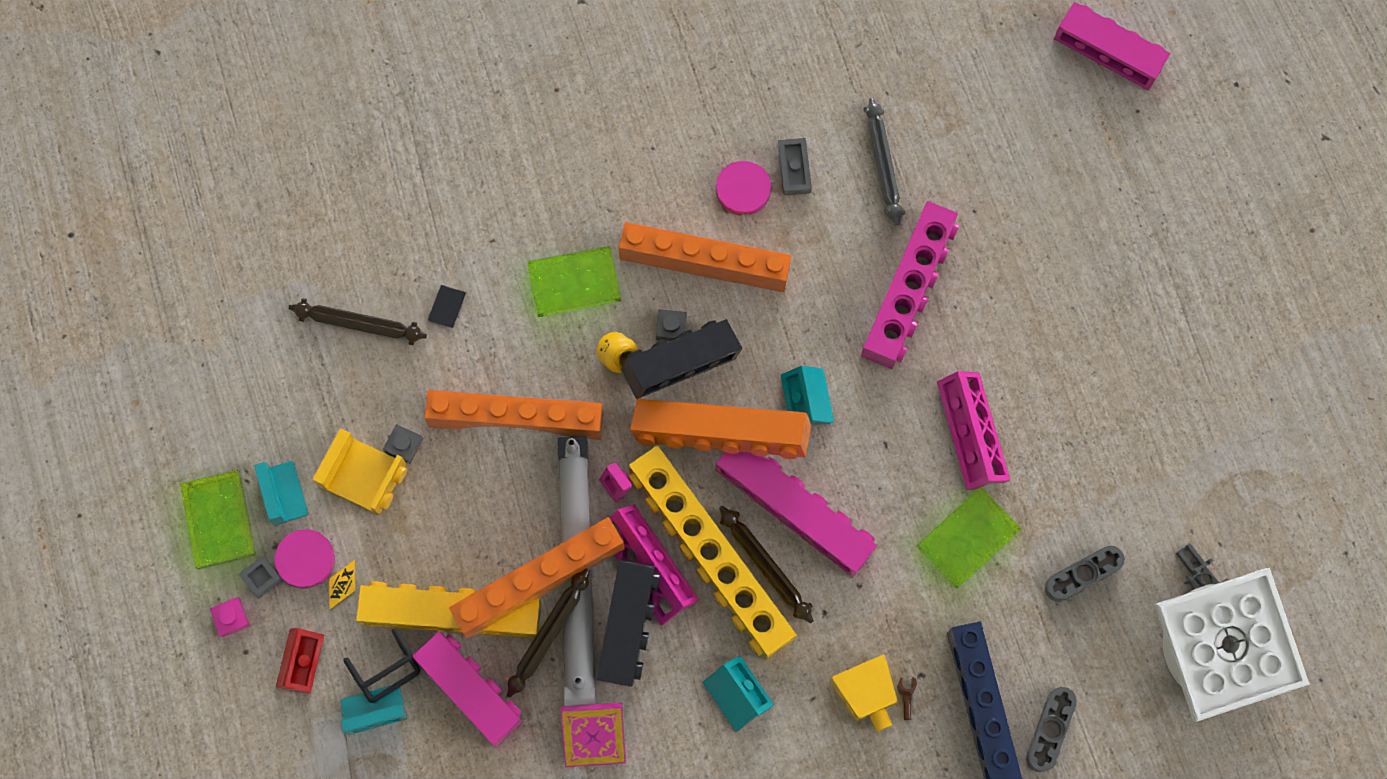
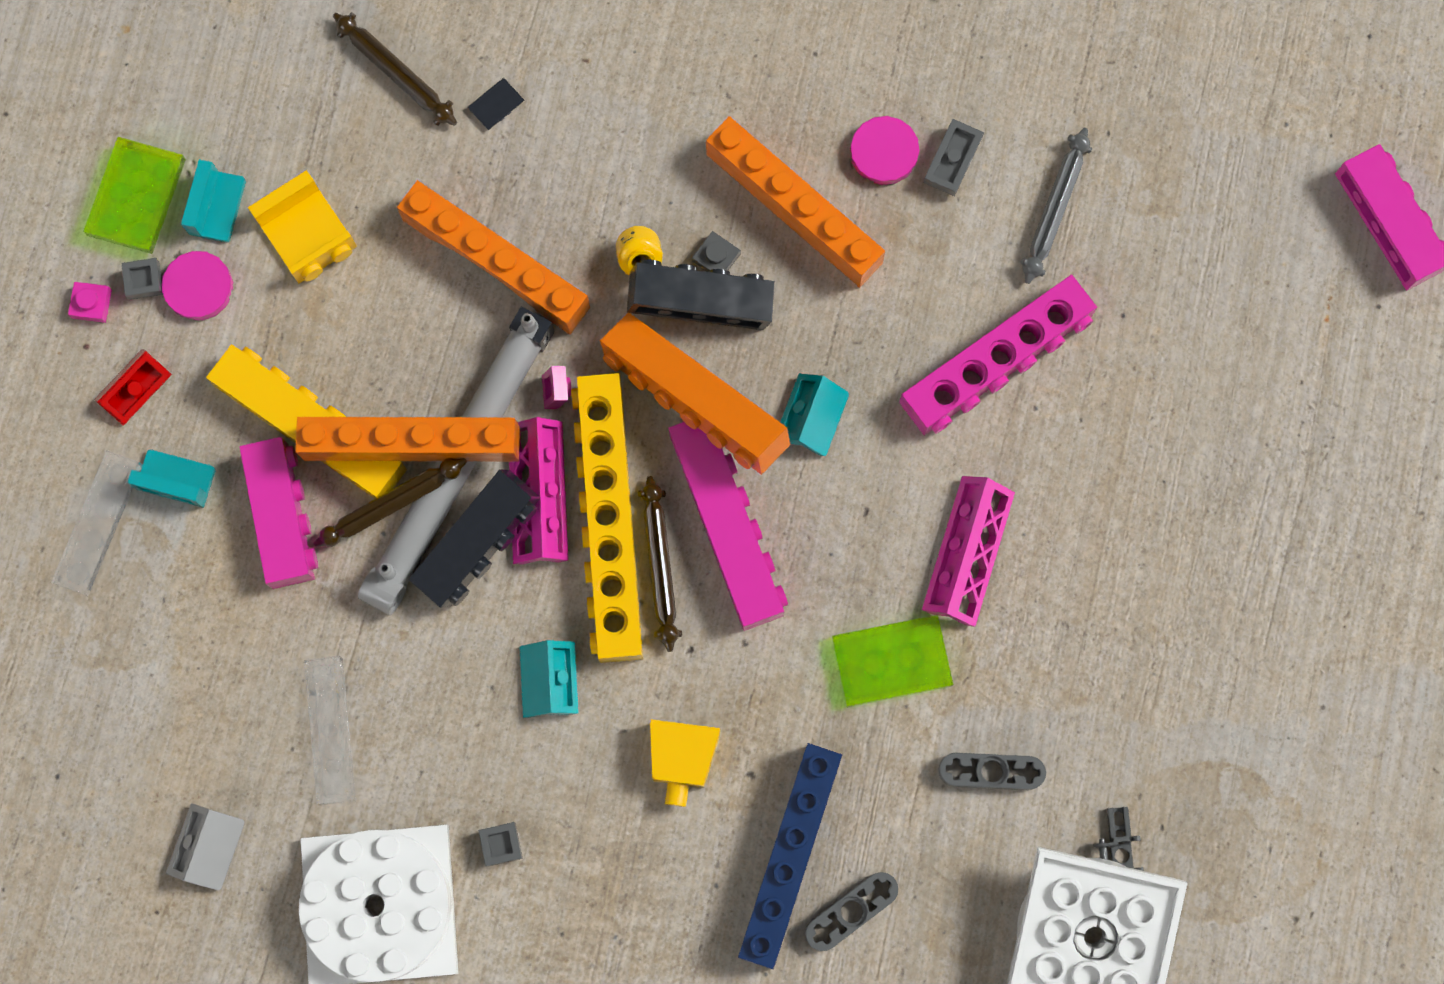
camera: 35 degrees right, 5 degrees up
yellow sticker [329,560,355,610] -> none
black piece [343,628,421,703] -> none
dark grey plate [383,424,423,464] -> none
clear neon green plate [527,246,621,318] -> none
tile [561,703,626,767] -> none
reddish brown hand [897,677,917,720] -> none

